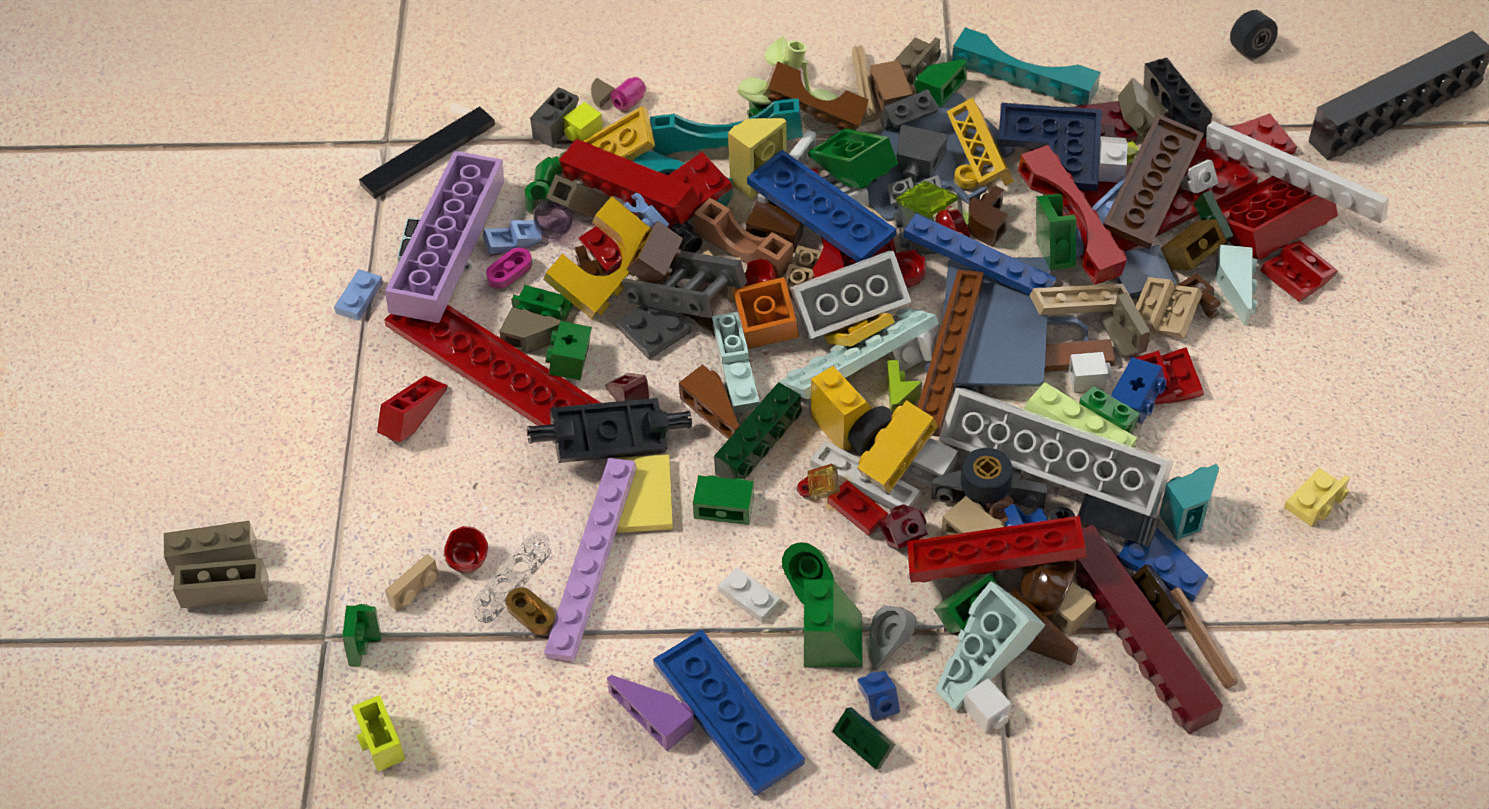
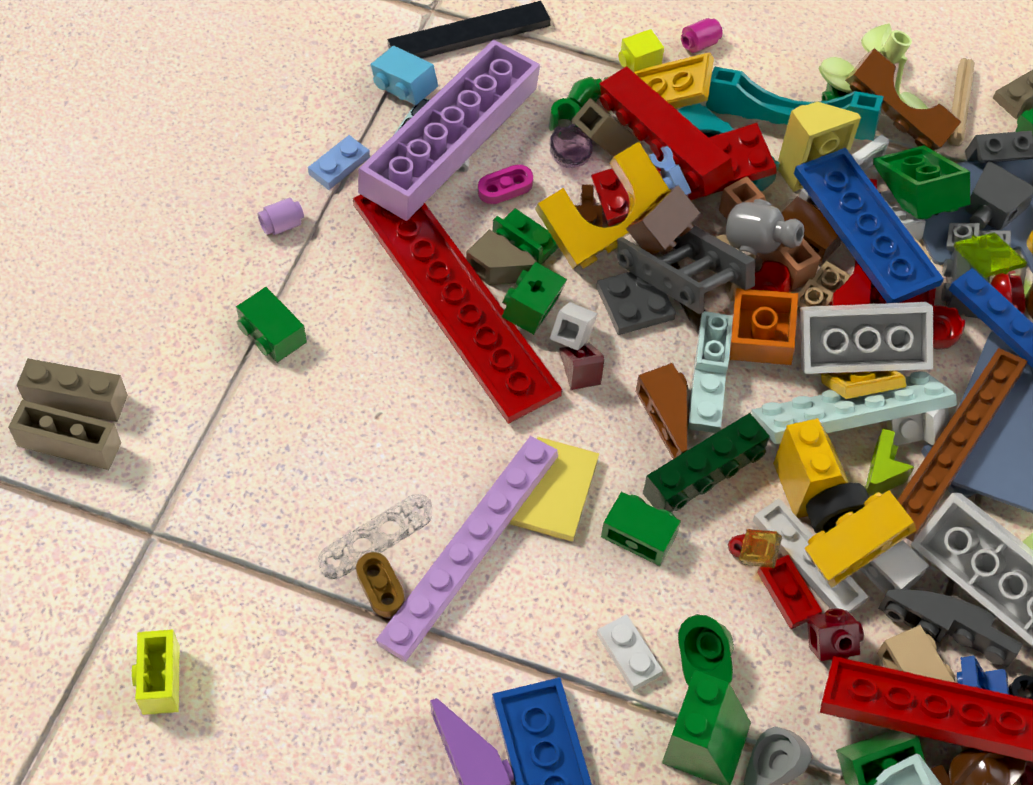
camera: 15 degrees right, 5 degrees up
green bracket [342,604,382,666] -> none
red slope [377,376,448,442] -> none
tan plate [385,554,439,612] -> none
red hair [444,526,488,573] -> none
light blue slope [482,220,542,254] -> none
black plate [527,398,692,463] -> none
dark grey slope [530,87,579,148] -> none
dark tan tile [591,78,615,108] -> none
black wheel [670,221,703,253] -> none
medium nougat brick [870,60,915,114] -> none
black wheel [960,447,1013,503] -> none
nougat plate [985,496,1014,523] -> none
none -> green brick [236,287,307,363]
none -> lavender brick [257,197,304,235]
none -> medium azure brick [370,46,438,105]
none -> white brick [550,302,598,350]
none -> light grey piece [726,199,804,256]

